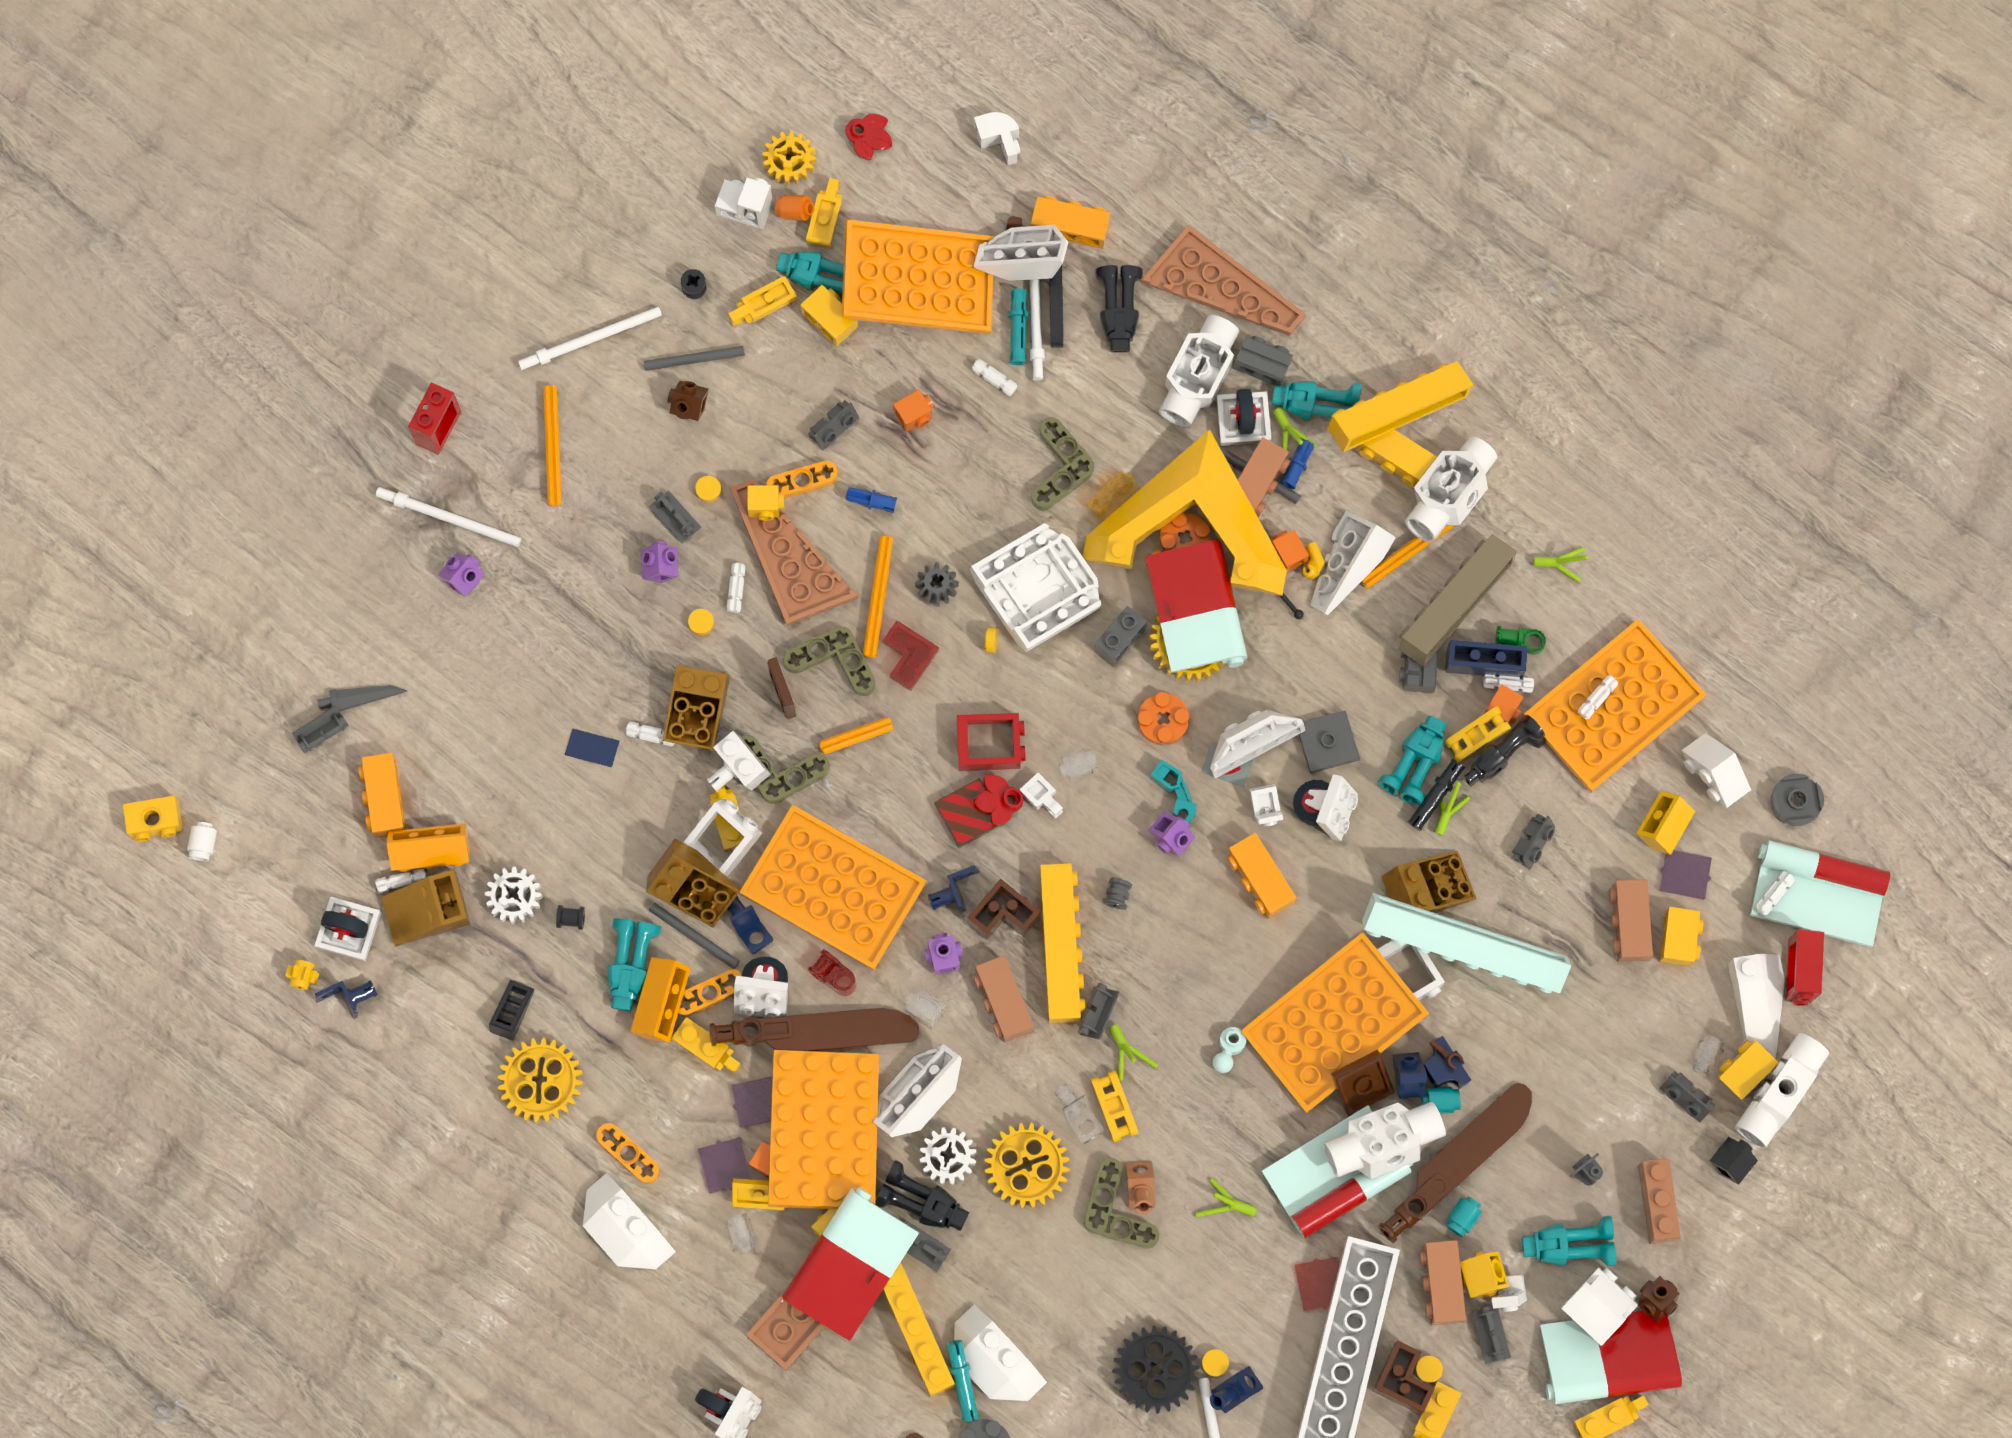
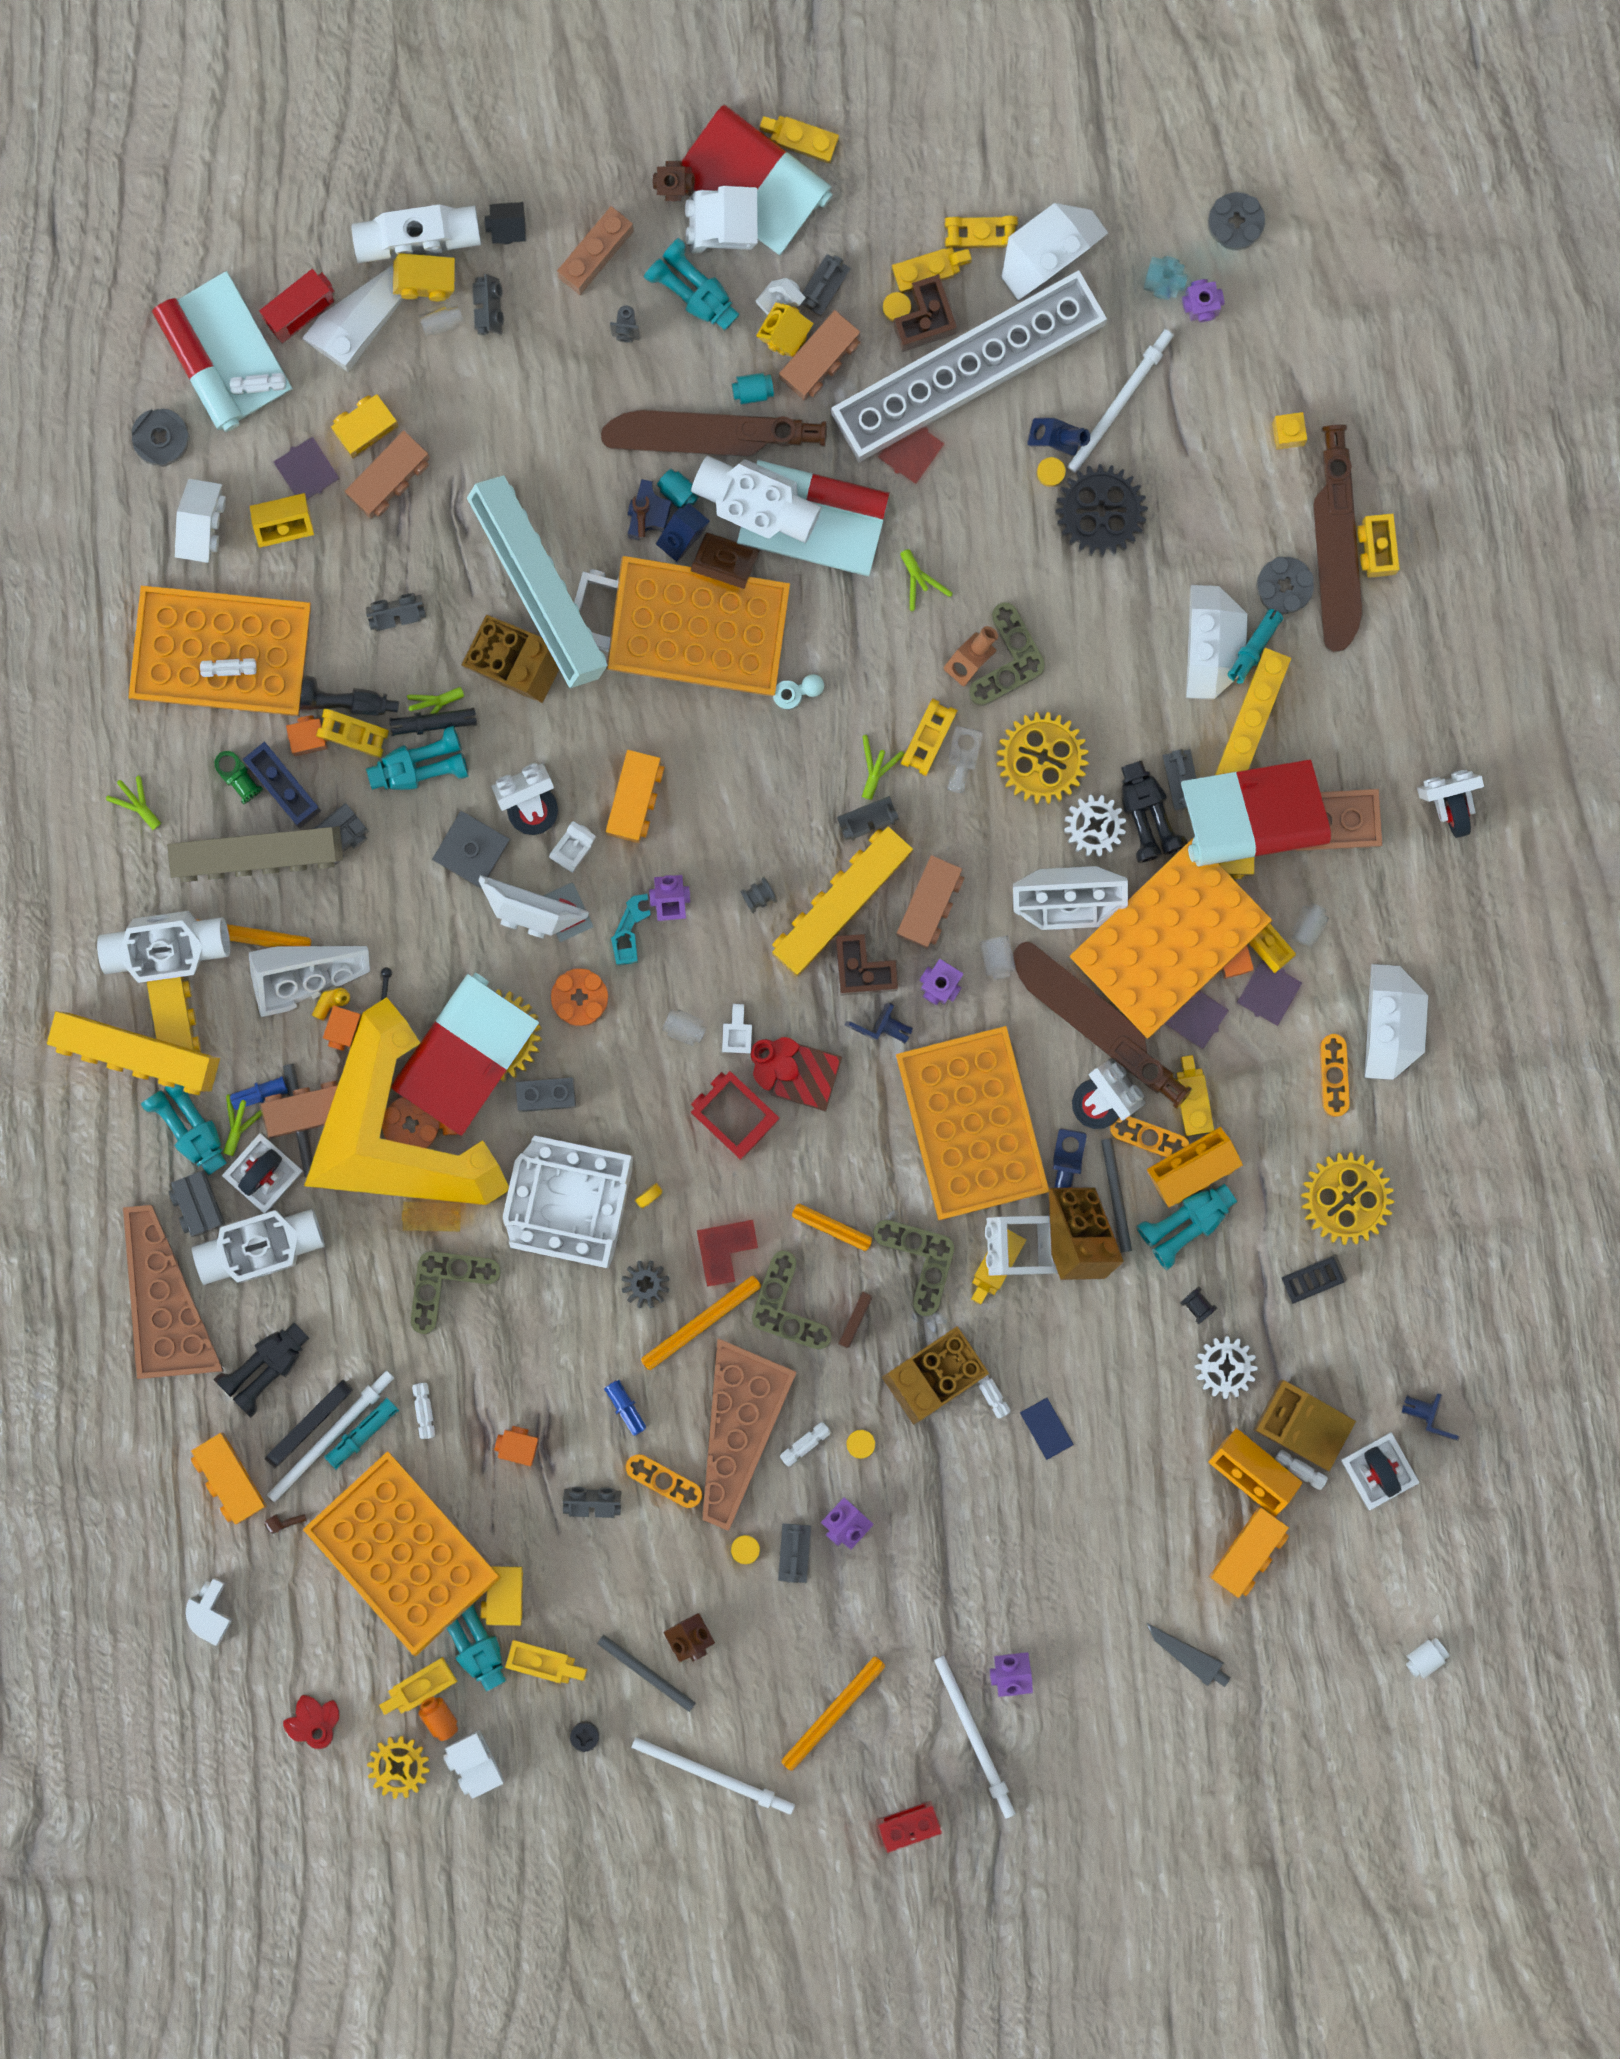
camera: 135 degrees left, 10 degrees up
yellow brick [123,795,183,842] -> none
yellow gear [285,960,319,990] -> none
dark grey hinge [292,706,349,753] -> none
white brick [707,731,771,792] -> none
yellow brick [748,485,784,521] -> none
clear red piece [807,949,857,996] -> none
white wedge [974,225,1068,281] -> none
white axle [1483,674,1534,693] -> none

